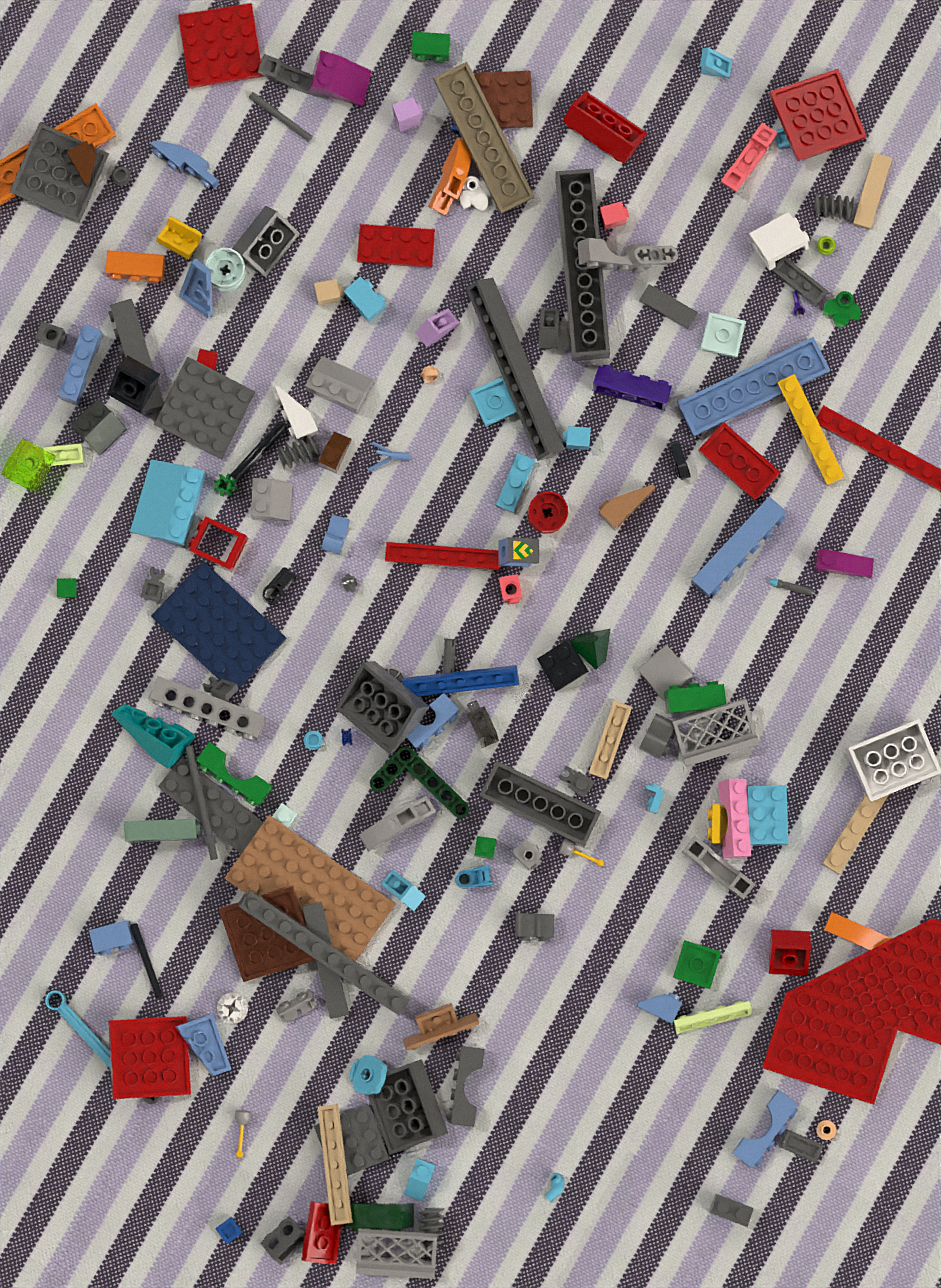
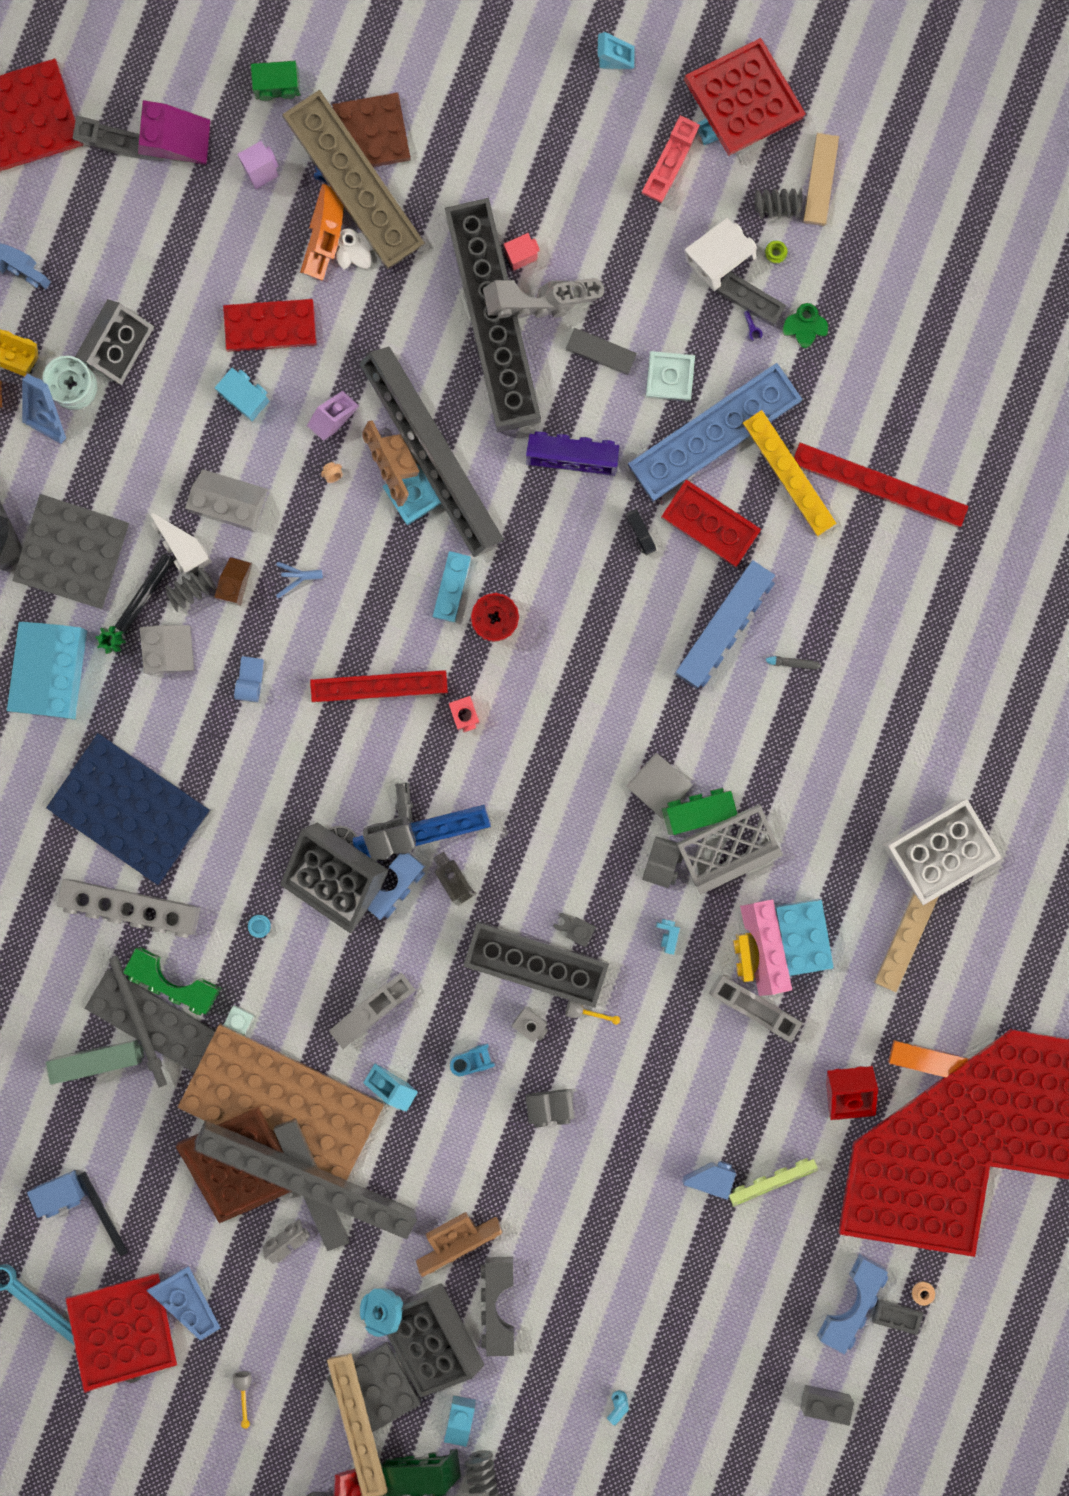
camera: 15 degrees left, 5 degrees up
teal wedge [112,704,195,769] -> none
dark grey plate [140,567,165,603] -> none
red window [188,517,248,572] -> none
red slope [197,348,218,370] -> none
dark grey plate [202,677,238,701] -> none
white gear [217,993,248,1024] -> none
dark grey bar [249,92,312,142] -> none
black piece [262,567,296,605] -> none
tan brick [314,279,344,306] -> none
clear blue bush [341,728,353,746] -> none
dark grey plate [342,574,358,592] -> none
dark green beam [370,747,469,819] -> none
green brick [474,836,496,859] -> none
piece [498,537,539,567] -> none
black plate [537,639,589,692] -> none
dark grey slope [538,308,560,349] -> none
red slope [562,91,647,164] -> none
medium azure brick [563,426,591,450] -> none
dark green slope [571,629,611,670] -> none
tan plate [589,701,632,780] -> none
medium nougat slope [599,484,655,530] -> none
green plate [673,940,721,989] -> none
magenta slope [815,549,874,578] -> none
none -> medium nougat bracket [362,420,419,507]
none -> dark grey brick [363,816,416,860]

